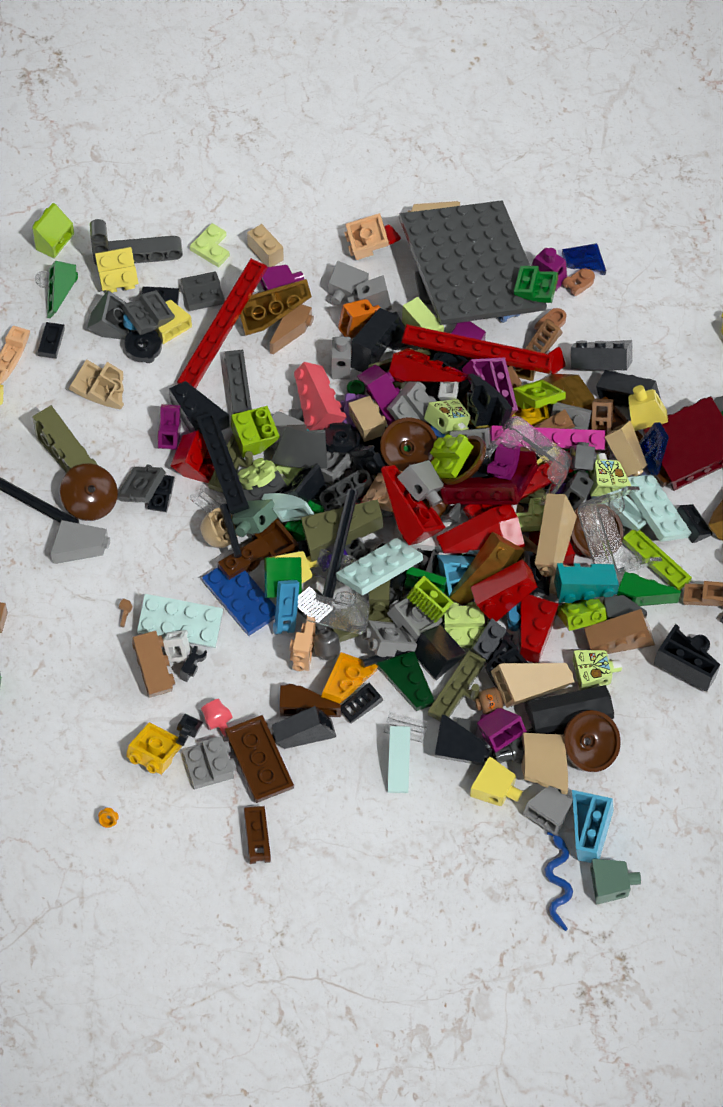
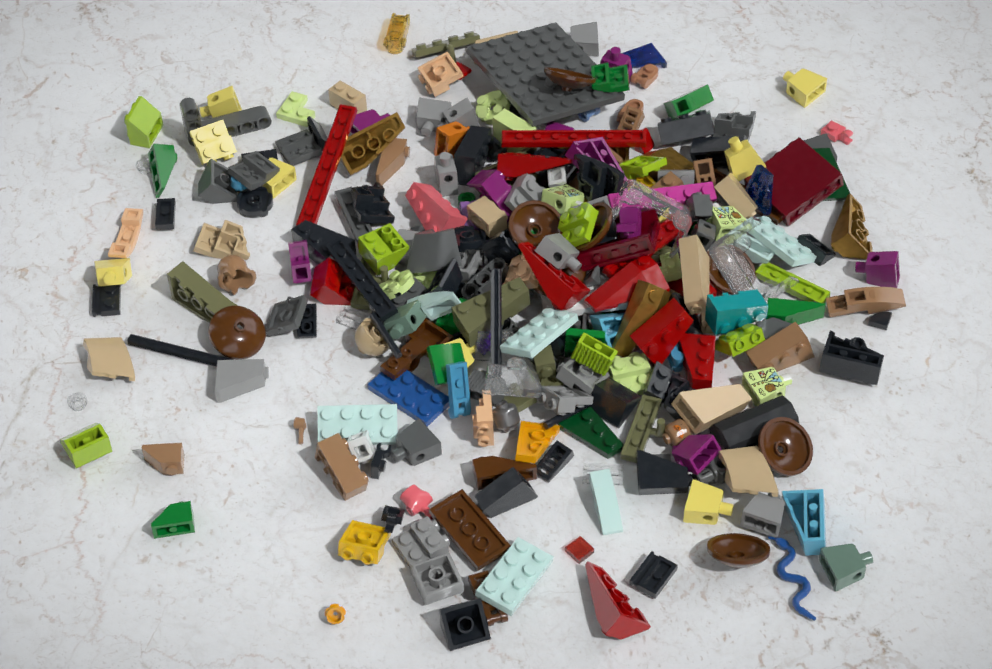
camera: 10 degrees left, 10 degrees down
none -> light yellow torso [200,86,242,118]
none -> medium nougat hair [217,255,257,295]
none -> black slope [307,116,327,151]
none -> black slope [351,182,395,224]
none -> clear yellow piece [383,13,410,54]
none -> dark grey torso [391,419,442,466]
none -> light grey brick [410,553,464,605]
none -> olive plate [411,31,480,63]
none -> black slope [439,598,491,651]
none -> light aqua plate [475,537,554,616]
none -> yellowish green plate [476,90,510,124]
none -> reddish brown dish [544,67,596,92]
none -> clear red tile [565,536,594,564]
none -> light grey torso [569,22,599,56]
none -> red wedge [585,561,651,640]
none -> black plate [629,551,678,599]
none -> green slope [663,84,714,119]
none -> reddish brown dish [707,533,770,569]
none -> dark grey slope [712,111,756,142]

